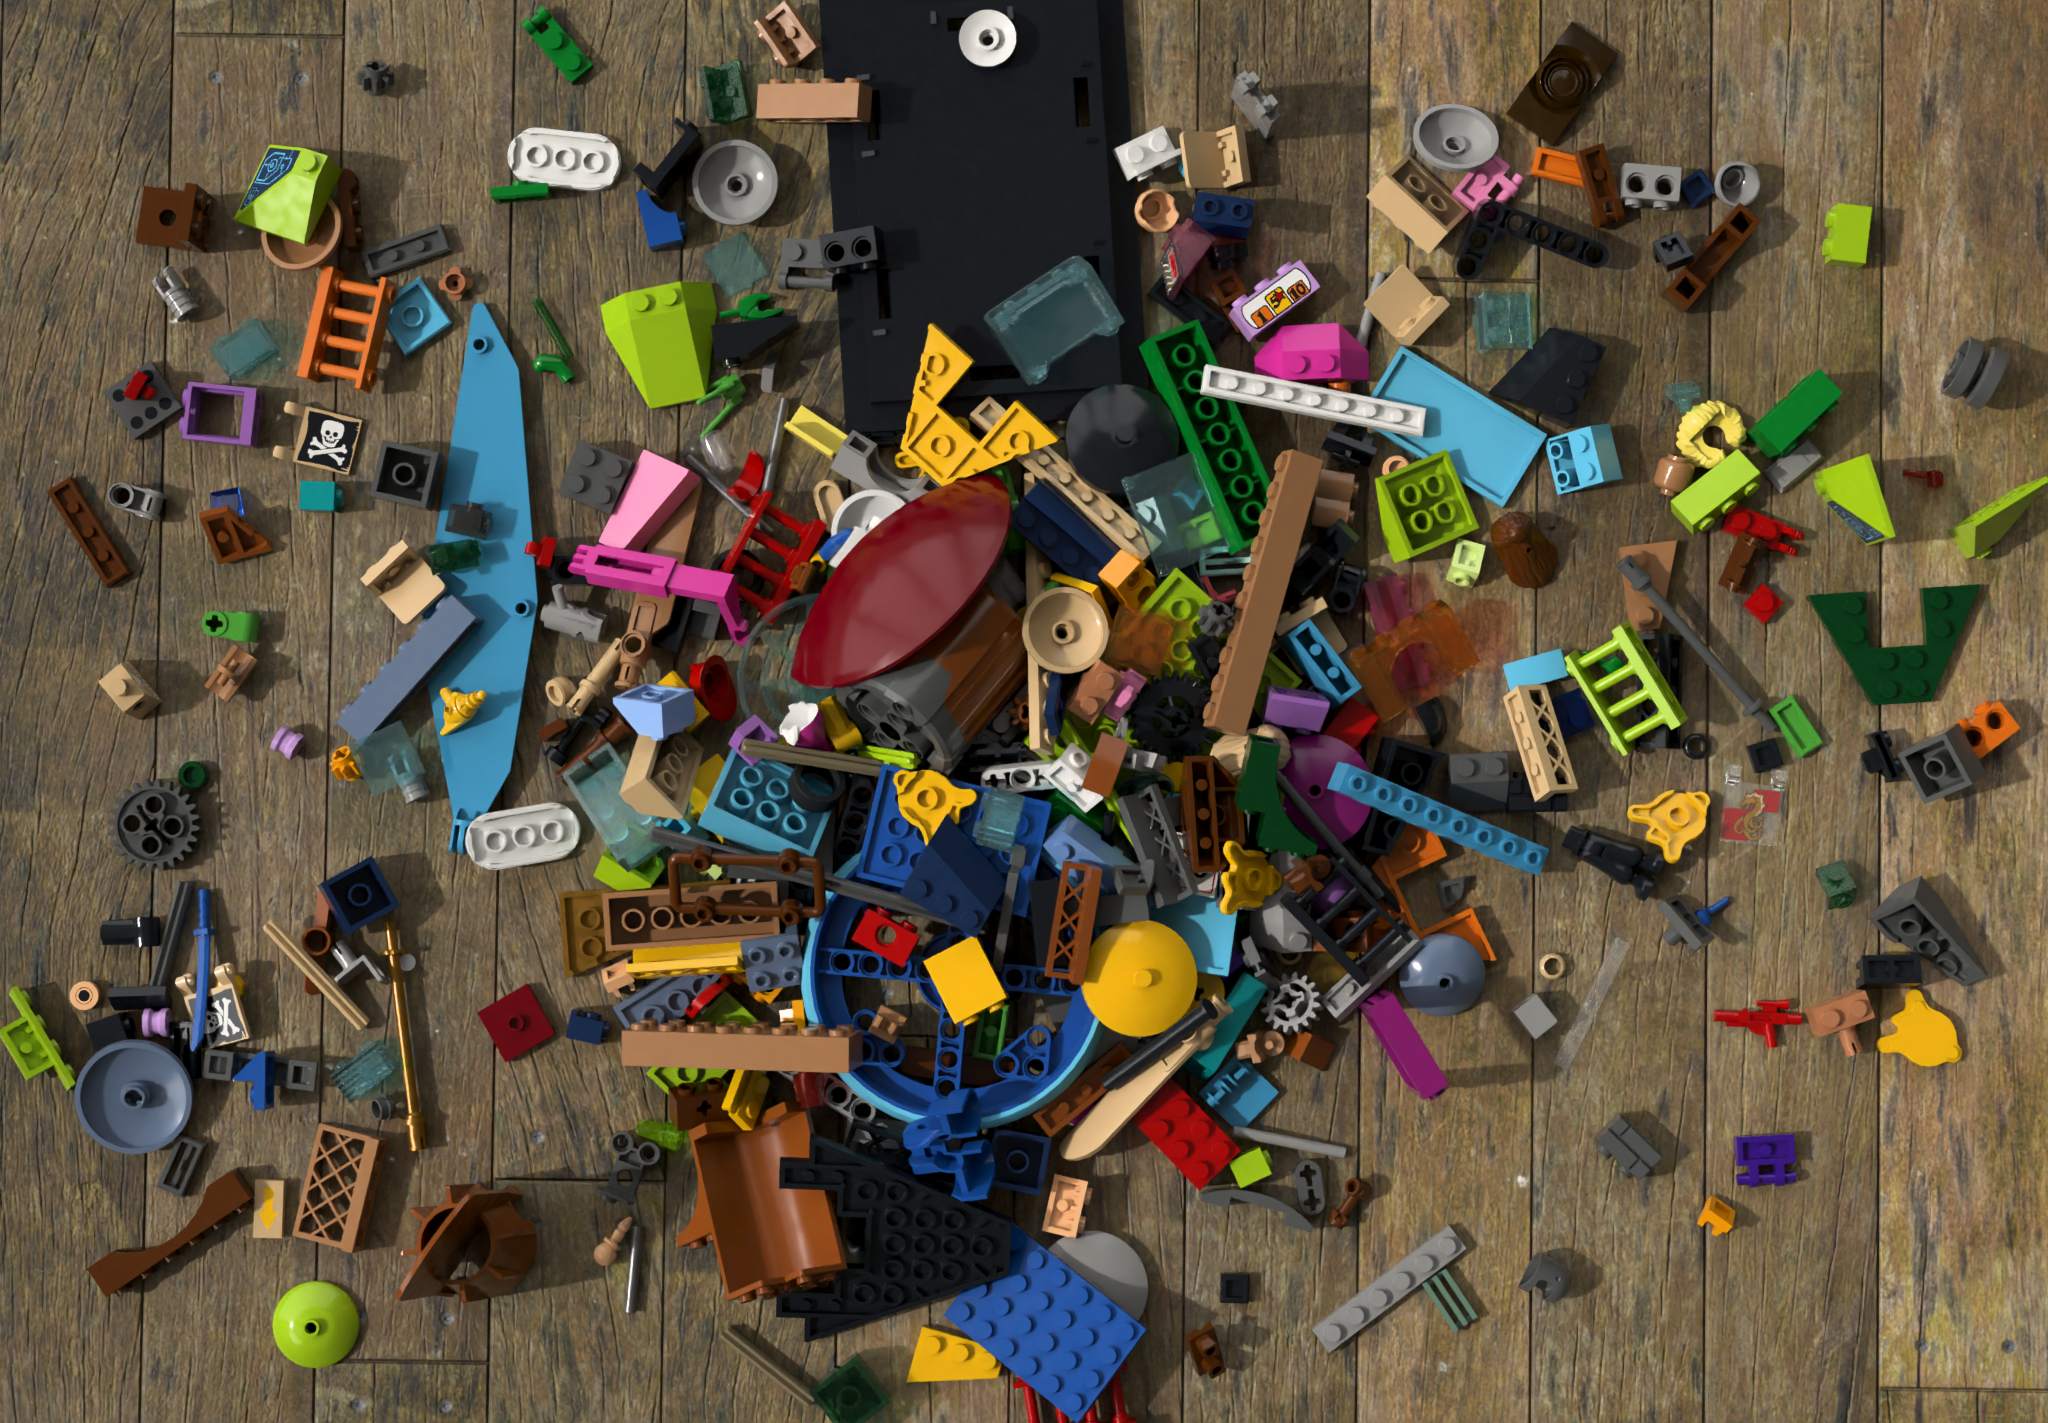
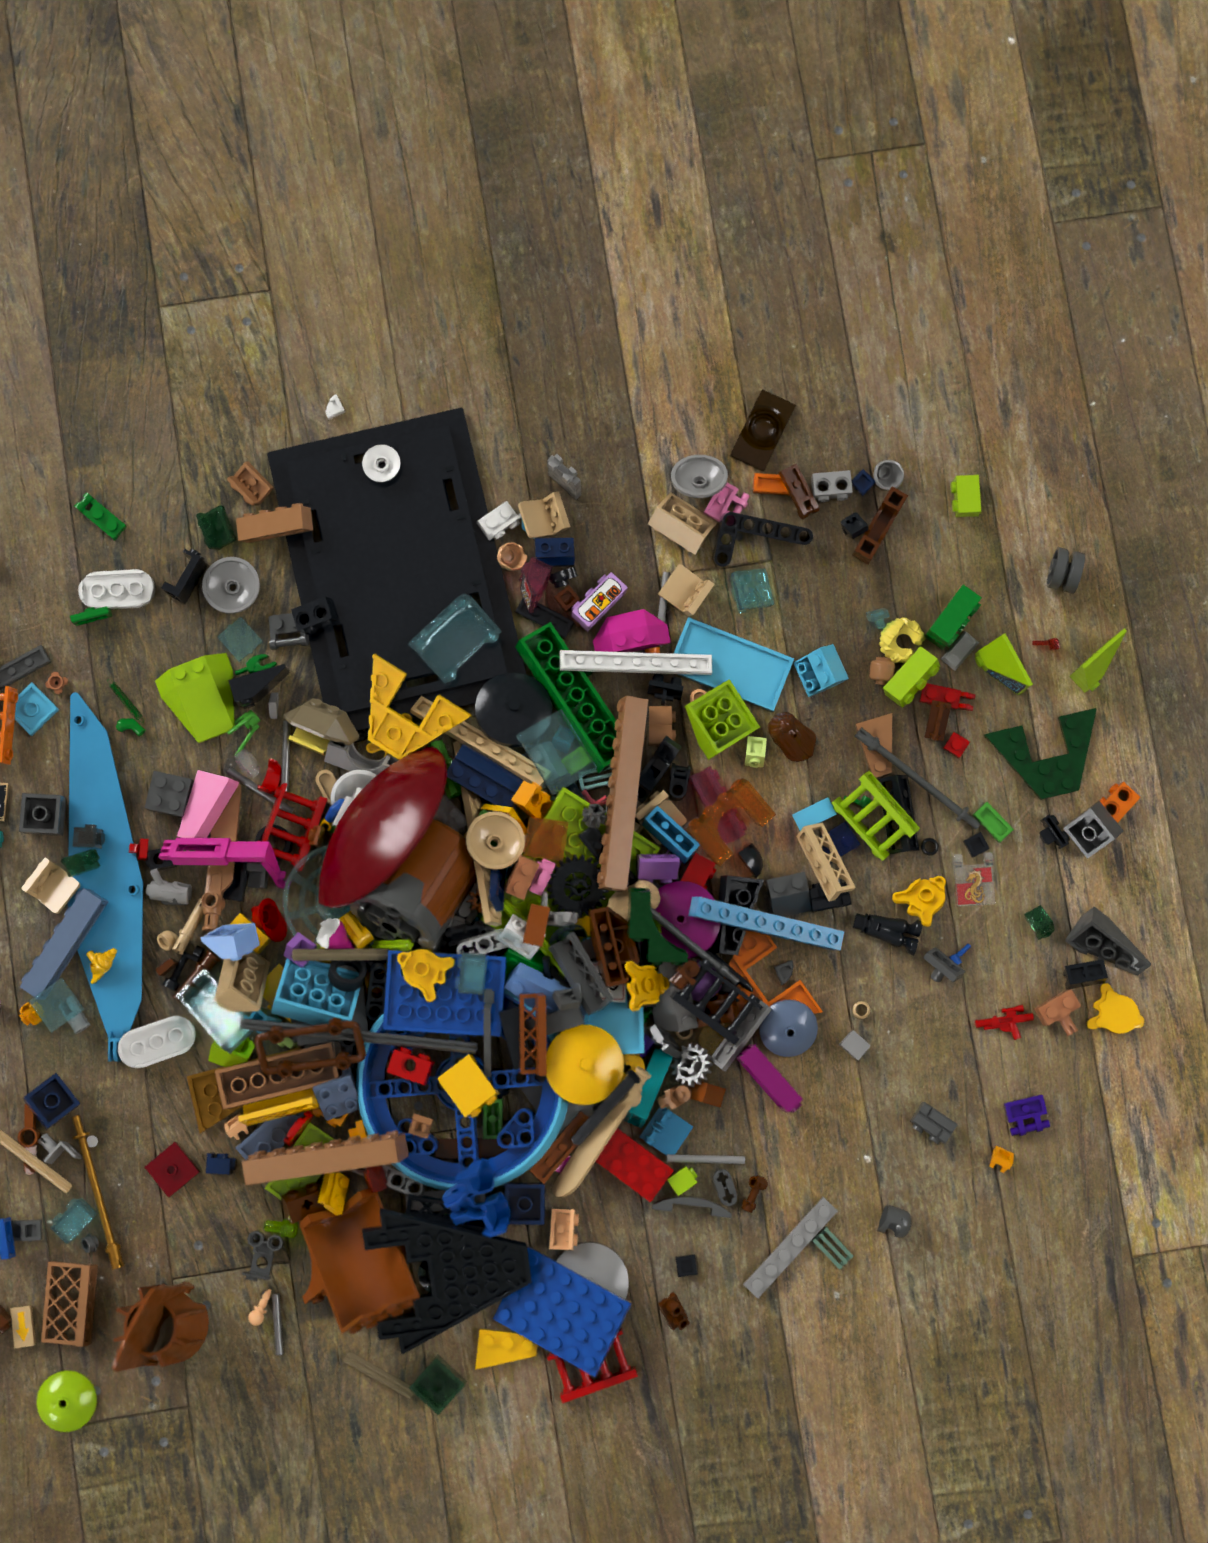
camera: 10 degrees left, 5 degrees down
blue arch [636,189,688,252] -> none
dark blue wedge [900,813,1007,938] -> none
black wedge [1488,328,1606,429] -> none
clear axle [1554,937,1630,1070] -> none
none -> dark tan wedge [283,698,359,745]

